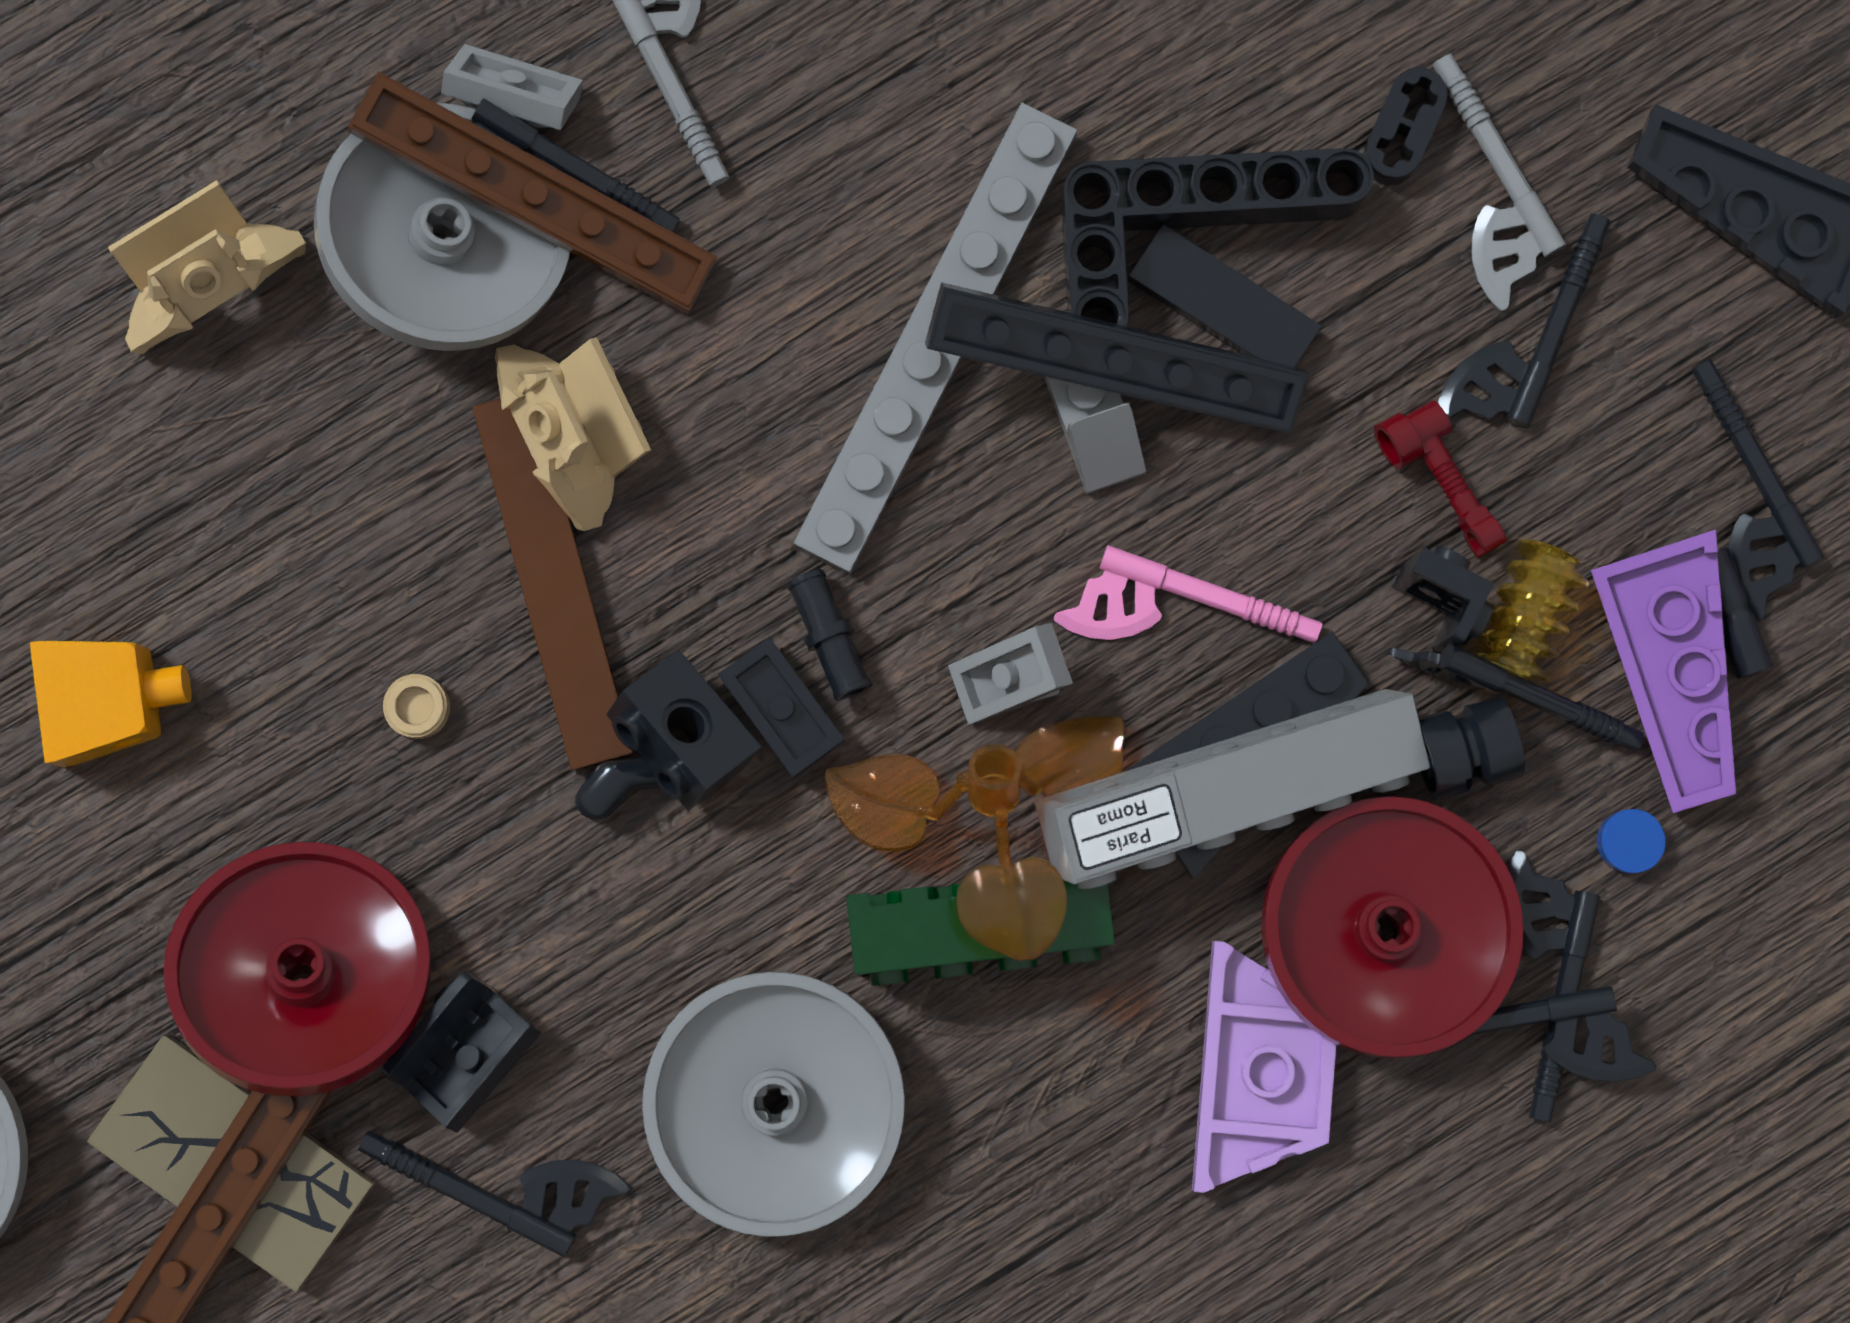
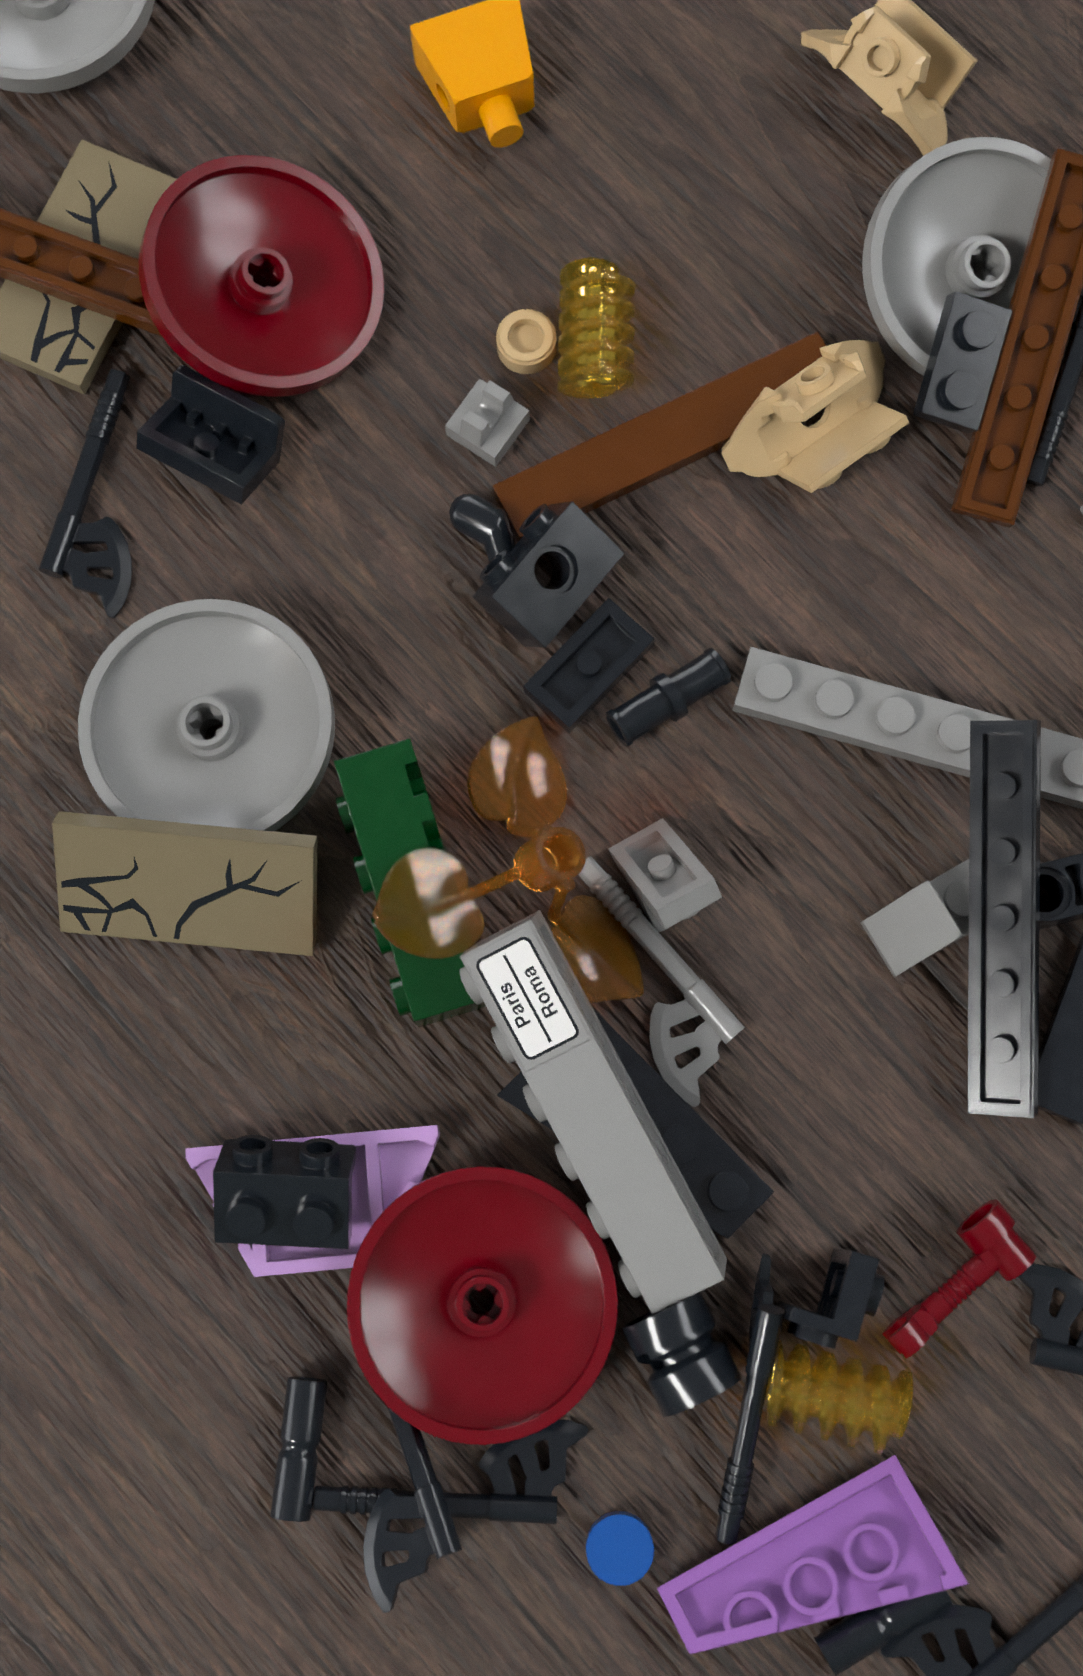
camera: 85 degrees right, 5 degrees down
bright pink piece [1054,545,1322,643] -> none
none -> dark tan tile [52,811,317,956]
none -> black bracket [213,1135,356,1249]
none -> black piece [270,1376,328,1522]
none -> light grey tile [445,378,530,467]
none -> clear yellow piece [557,257,635,399]
none -> light grey piece [574,856,745,1107]
none -> black plate [913,291,1012,433]

